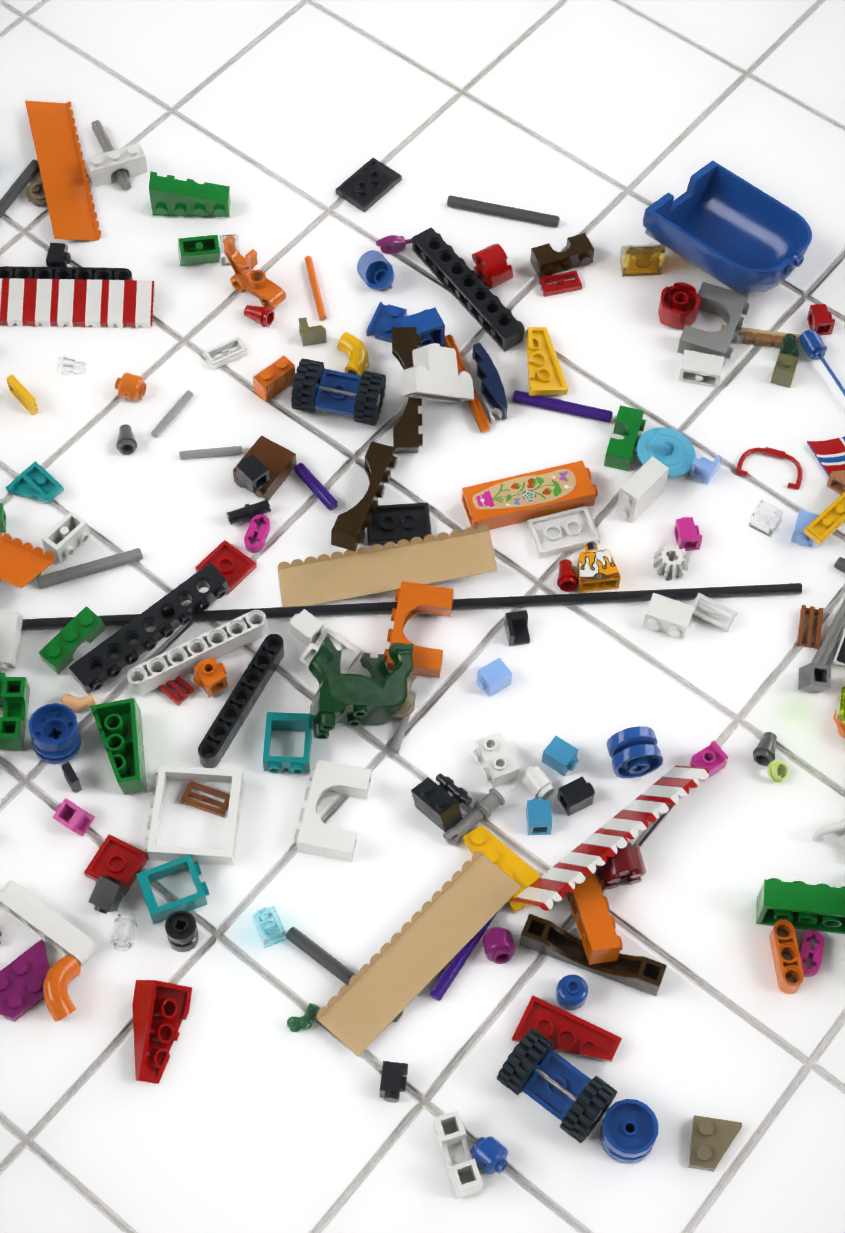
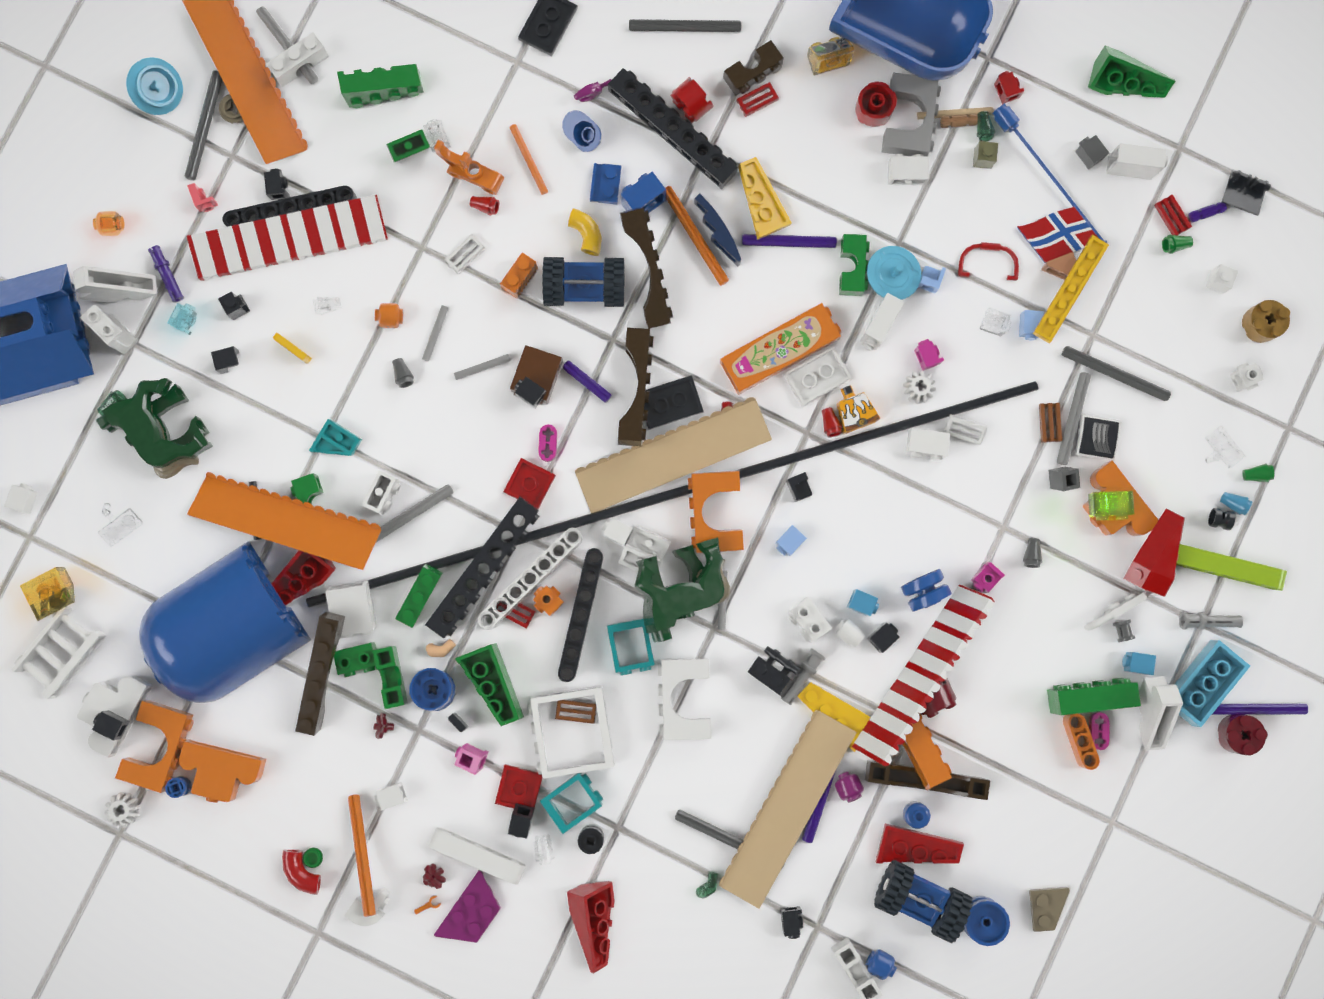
camera: 15 degrees left, 25 degrees up
orange cylinder [43,955,81,1022] -> none
black pin [226,499,271,525] -> none
clear light blue brick [252,906,286,949] -> none
olive panel [298,317,327,347] -> none
white brick [400,343,474,404] -> none
white hand [482,399,502,423] -> none
dark azure brick [526,798,552,835] -> none
yellowish green plate [767,760,789,783] -> none

